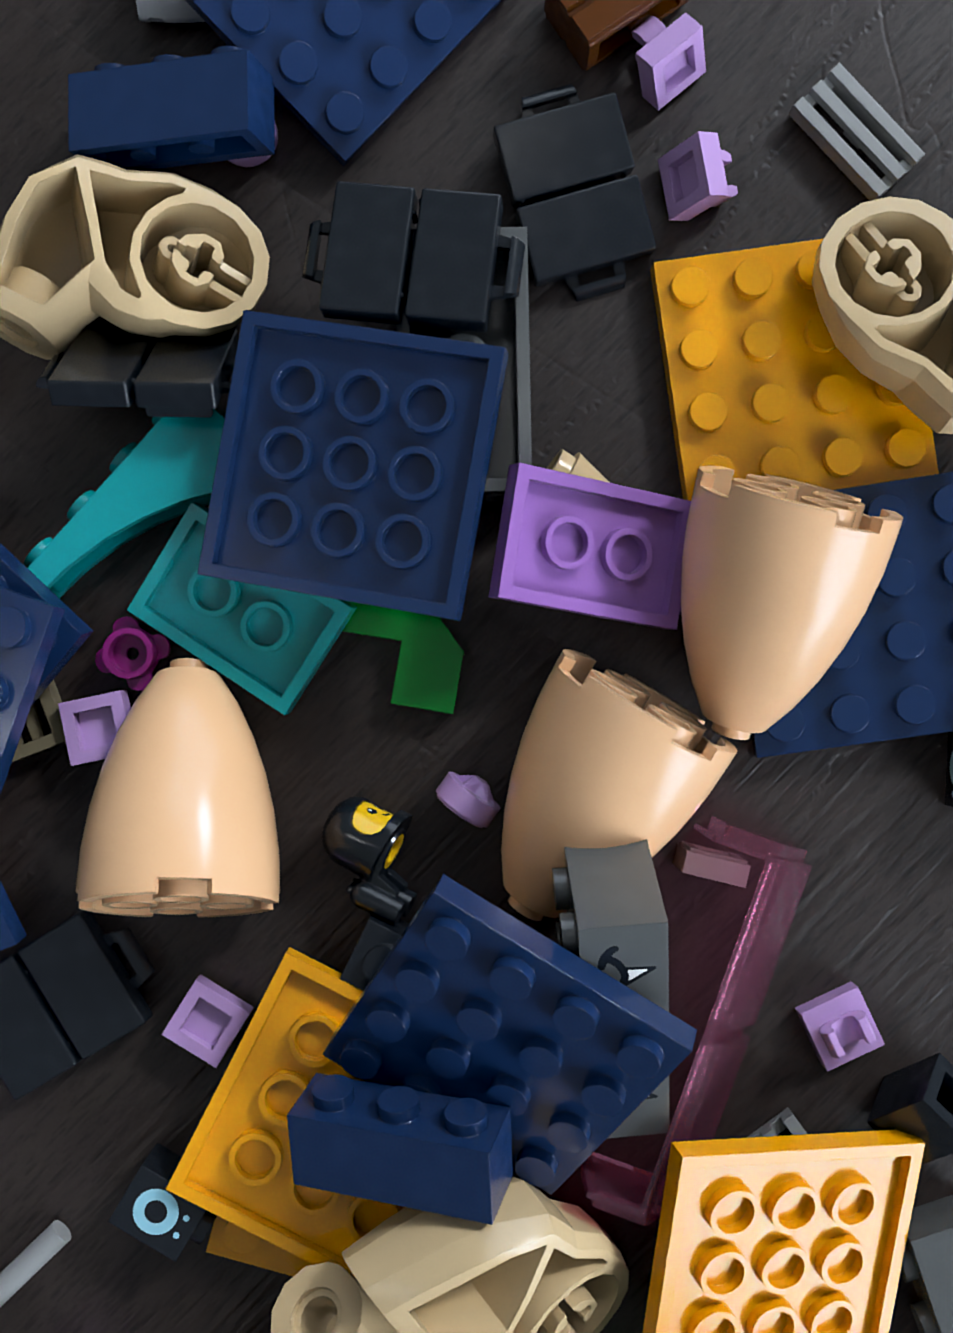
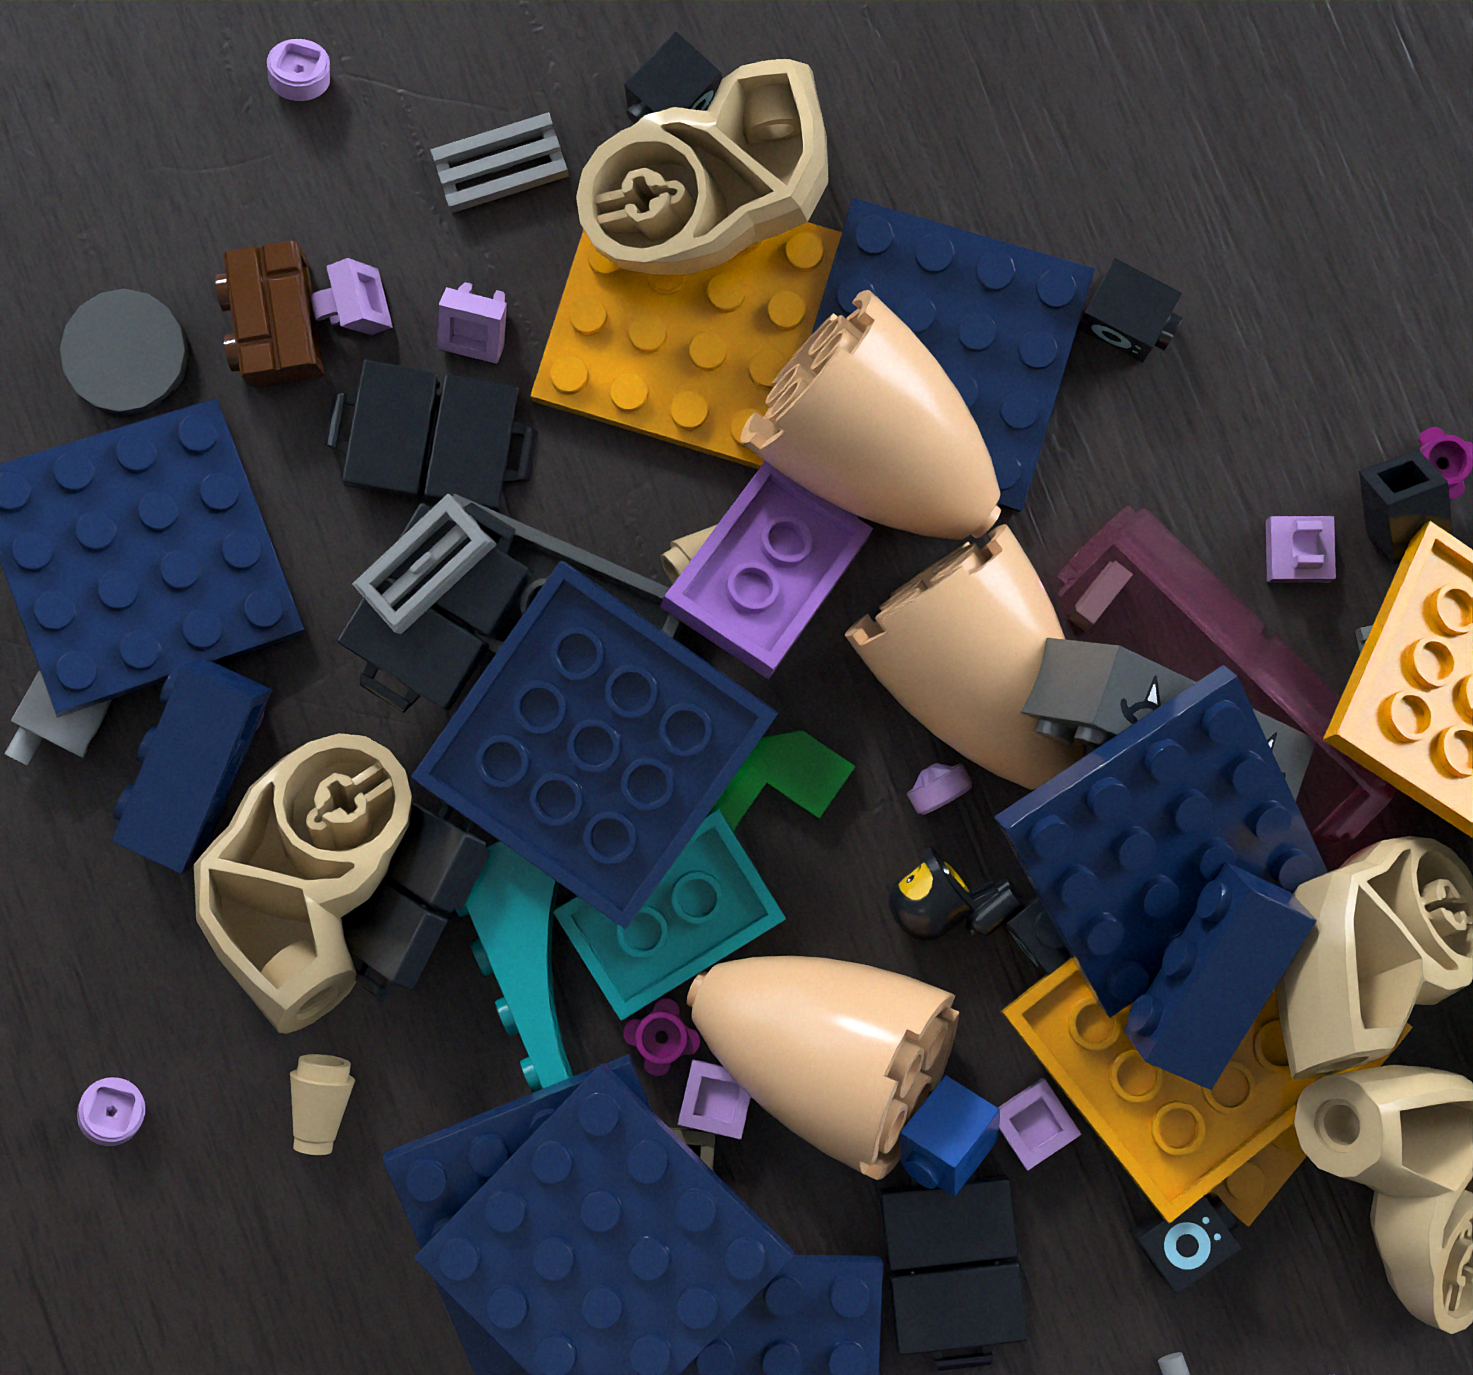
camera: 60 degrees left, 5 degrees down
none -> light grey tile [352,494,497,634]
none -> blue brick [900,1075,1000,1197]

